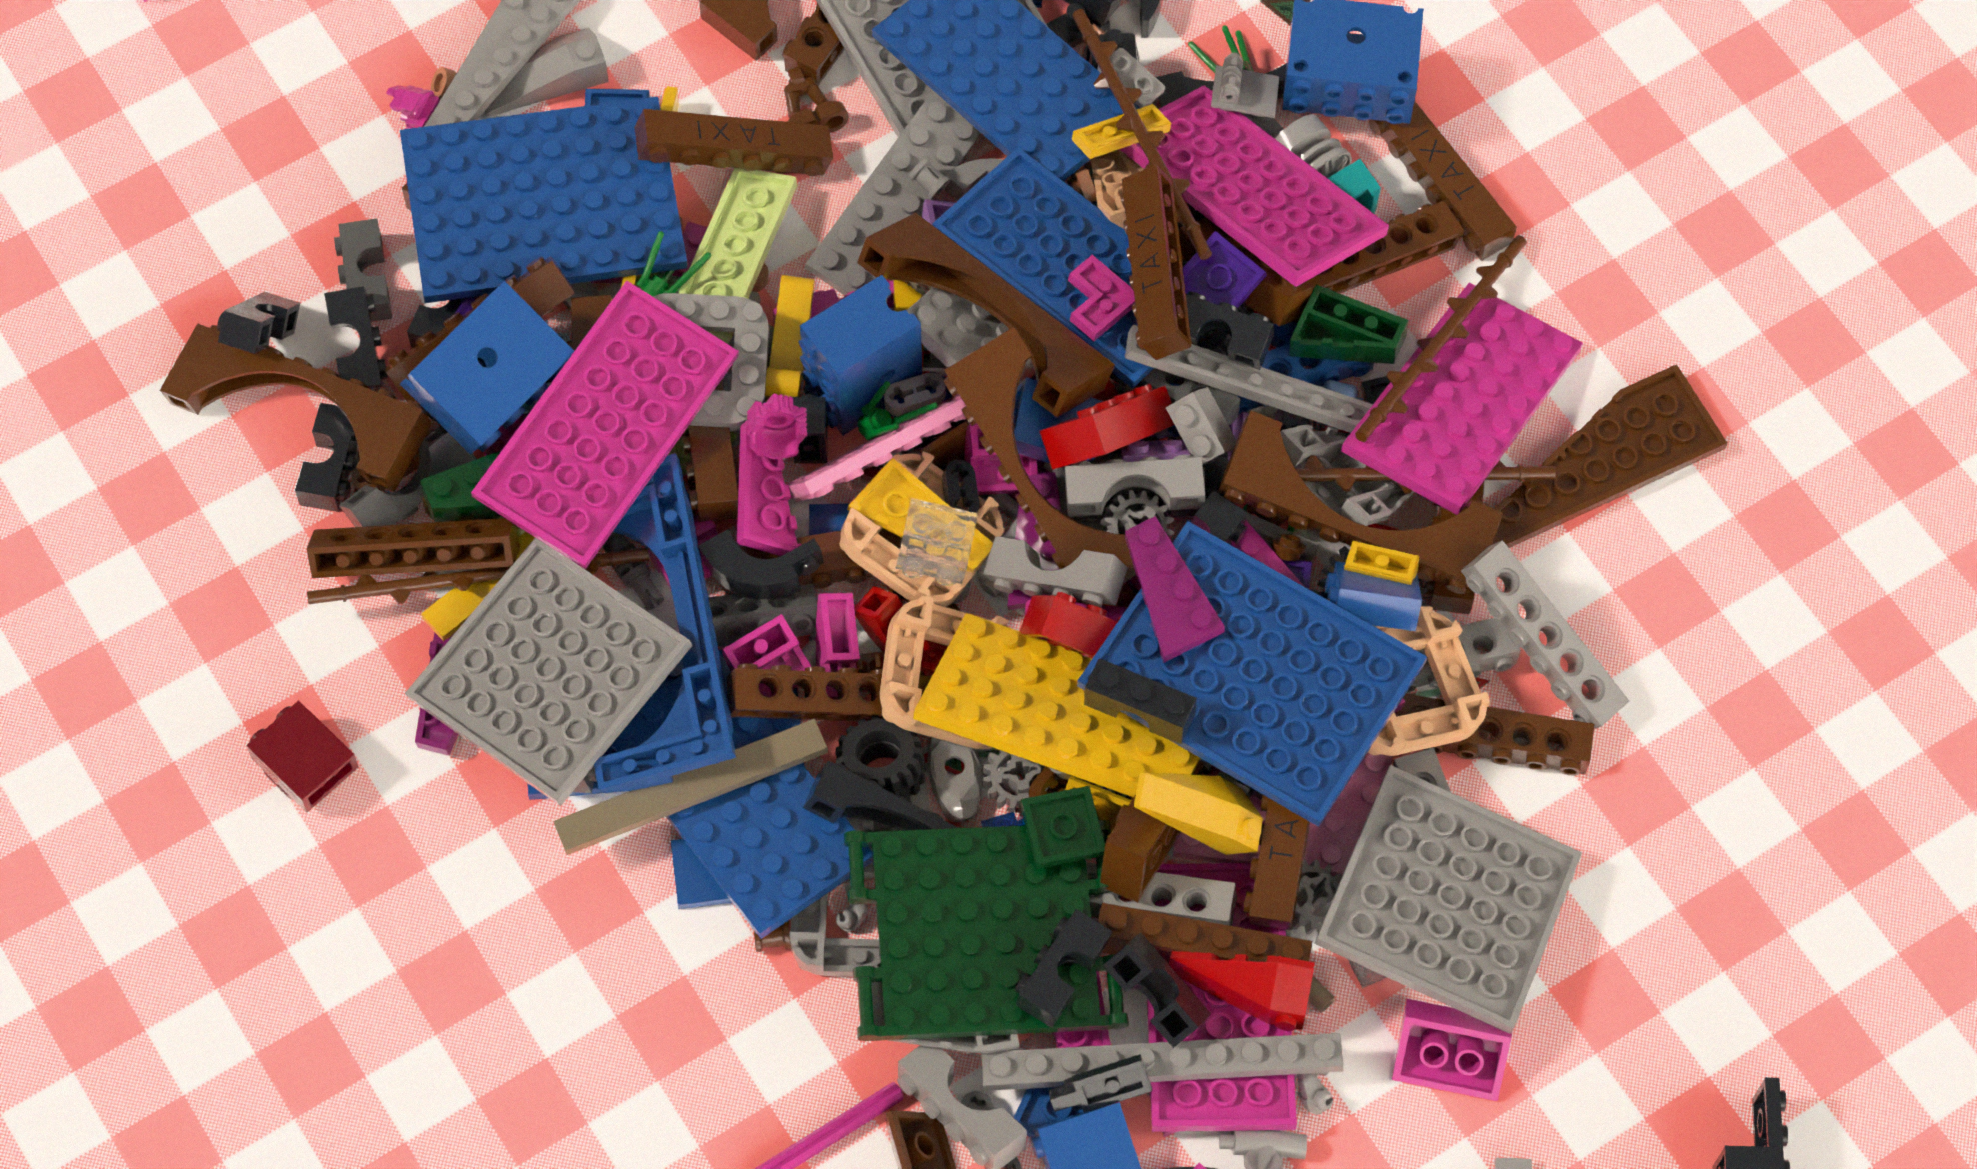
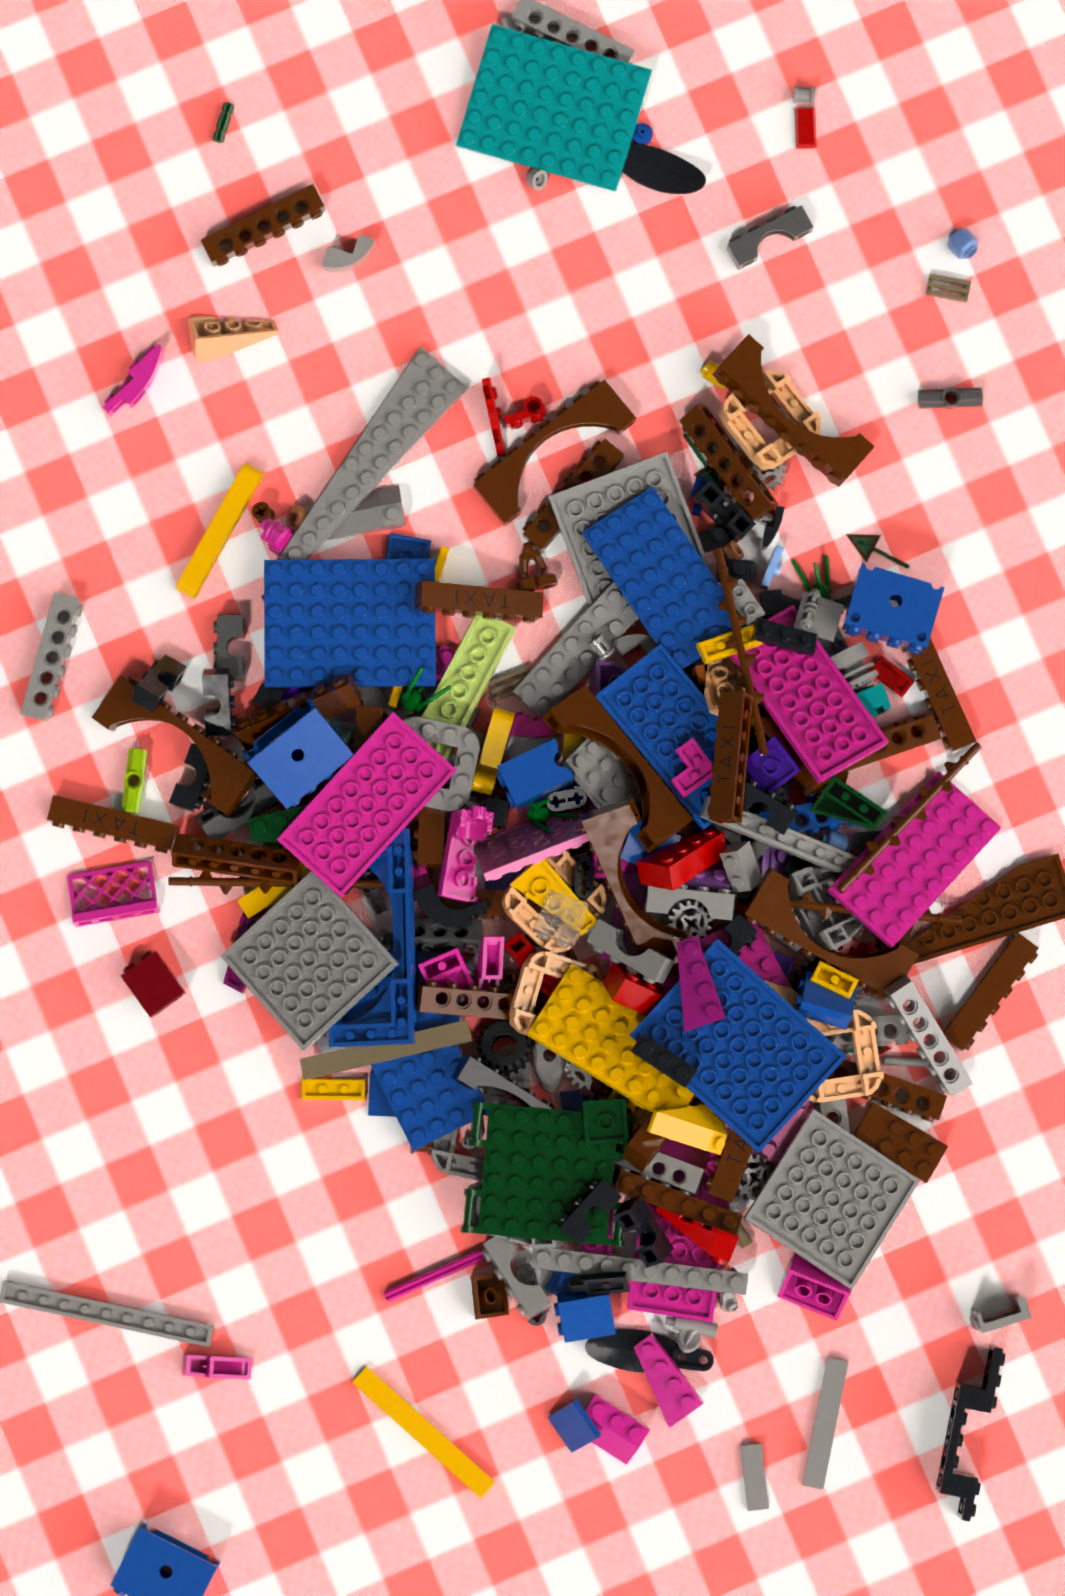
camera: 15 degrees right, 20 degrees up
reddish brown plate [1272,534,1306,561] -> none
none -> light grey brick [20,592,83,723]
none -> reddish brown brick [47,795,179,854]
none -> dark pink fence [67,861,160,927]
none -> lime piece [121,748,148,814]
none -> yellow beam [175,462,264,599]
none -> reddish brown bush [252,502,275,524]
none -> yellow tile [301,1078,366,1100]
none -> dark tan tile [488,667,529,702]
none -> black plate [752,617,817,656]
none -> light blue plate [760,545,784,590]
none -> reddish brown brick [853,1102,948,1183]
none -> red tile [869,655,915,698]
none -> light grey bar [883,1057,935,1067]
none -> reddish brown brick [943,933,1039,1051]
none -> light grey panel [969,1295,1032,1334]

